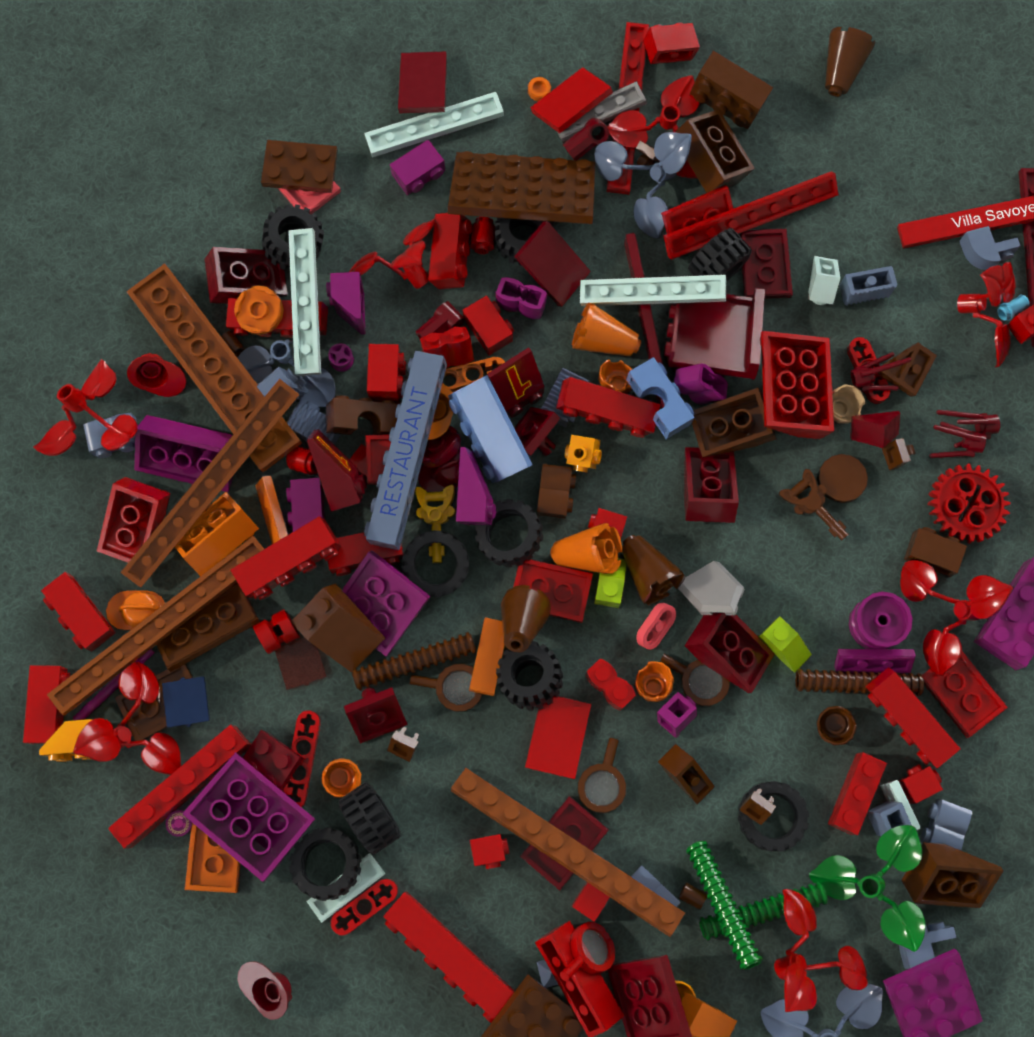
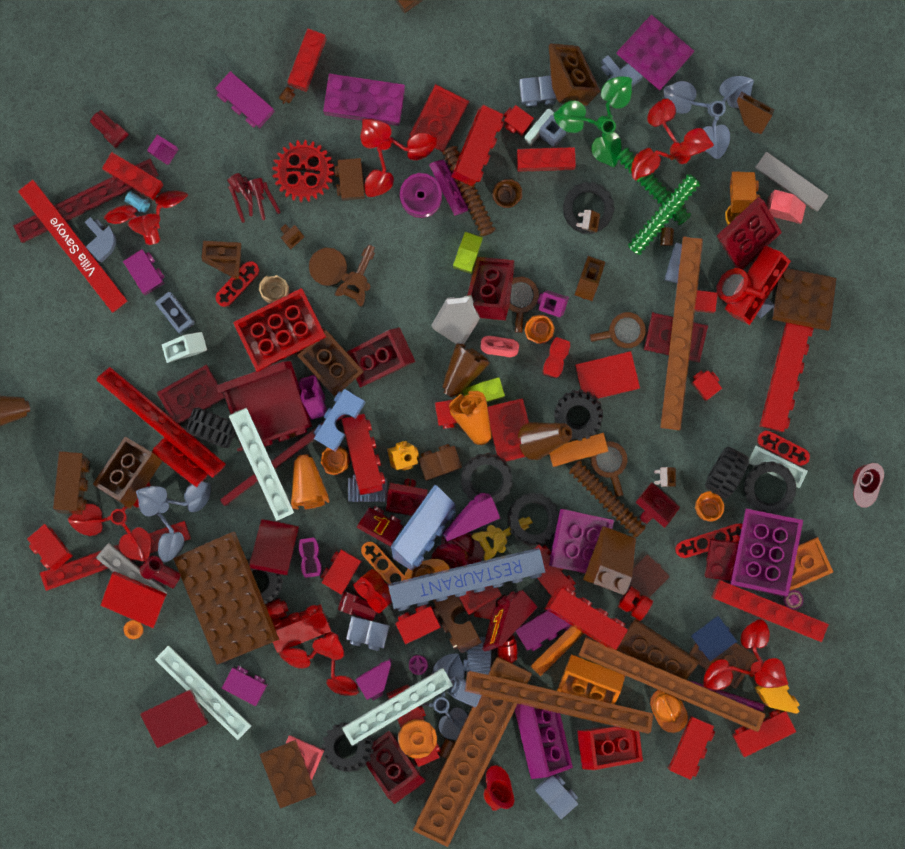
camera: 115 degrees left, 10 degrees up
red plant [33,359,138,456] -> none
reddish brown tile [635,141,660,165] -> none
dark red slope [850,411,900,448] -> none
dark red plant [851,352,912,392] -> none
none -> magenta brick [123,249,165,296]
none -> sand blue brick [346,616,390,651]

